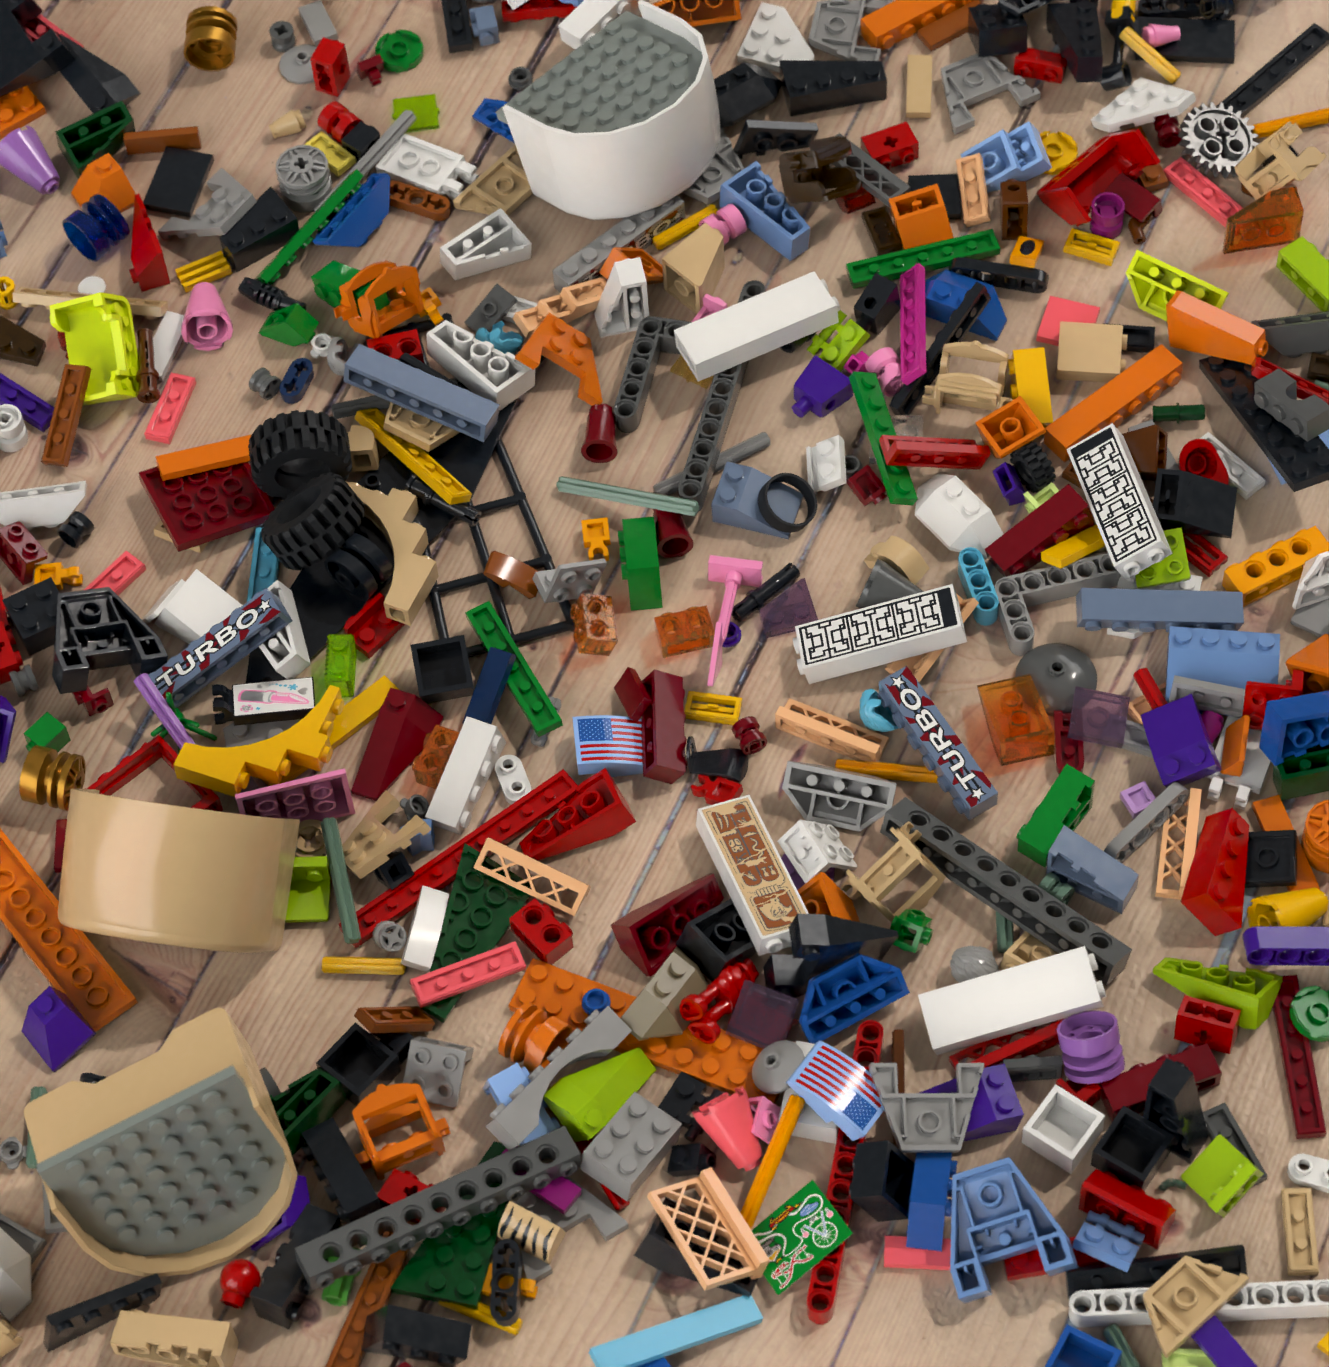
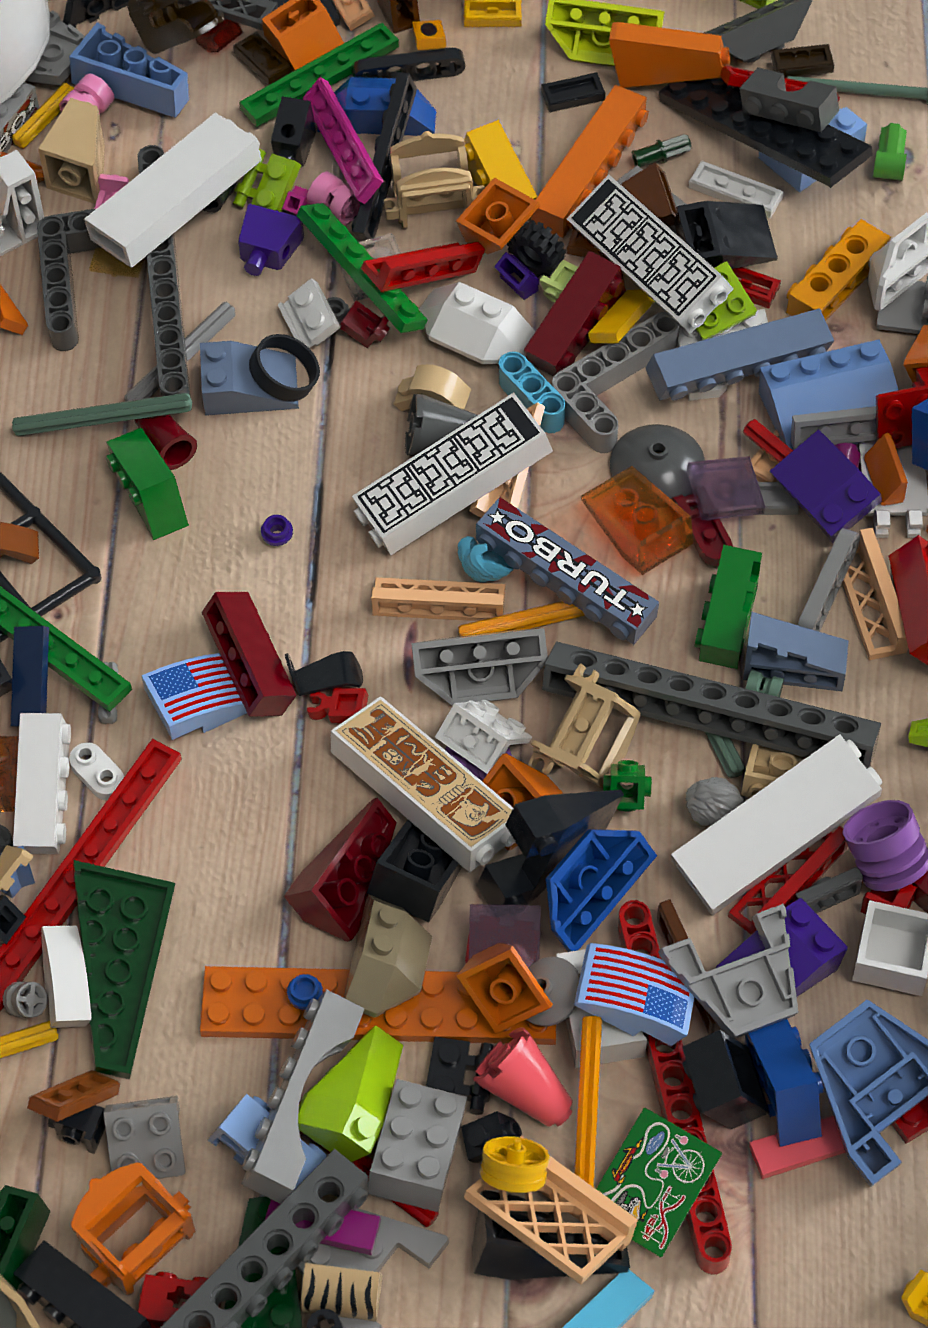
camera: 25 degrees left, 0 degrees up
black piece [316,1022,401,1106] -> none
coral tile [410,941,526,1008] -> none
light nougat fence [473,838,591,916] -> none
orange wheel [498,1002,572,1073] -> none
red brick [509,898,574,965] -> none
red wedge [519,768,636,861] -> none
light grey bracket [532,559,607,603] -> none
clear orange brick [570,593,618,656] -> none
dark red plant [581,403,618,463] -> none
light orange plate [581,517,611,561] -> none
dark red tile [614,667,652,721] -> none
clear orange brick [654,605,715,658] -> none
red piece [679,958,759,1044] -> none
yellow tile [684,691,742,725] -> none
bright pink piece [707,555,763,686] -> none
dark red wheel [731,716,768,755] -> none
black pin [732,563,800,623] -> none
bright pink bracket [748,1096,781,1144] -> none
clear purple wing [759,578,818,638] -> none
coral tile [1036,296,1100,346] -> none
tan brick [1056,321,1127,383] -> none
lavender plate [1120,781,1156,819] -> none
red piece [1178,439,1229,485] -> none
none -> orange slope [457,943,553,1034]
none -> yellow wheel [480,1136,550,1193]

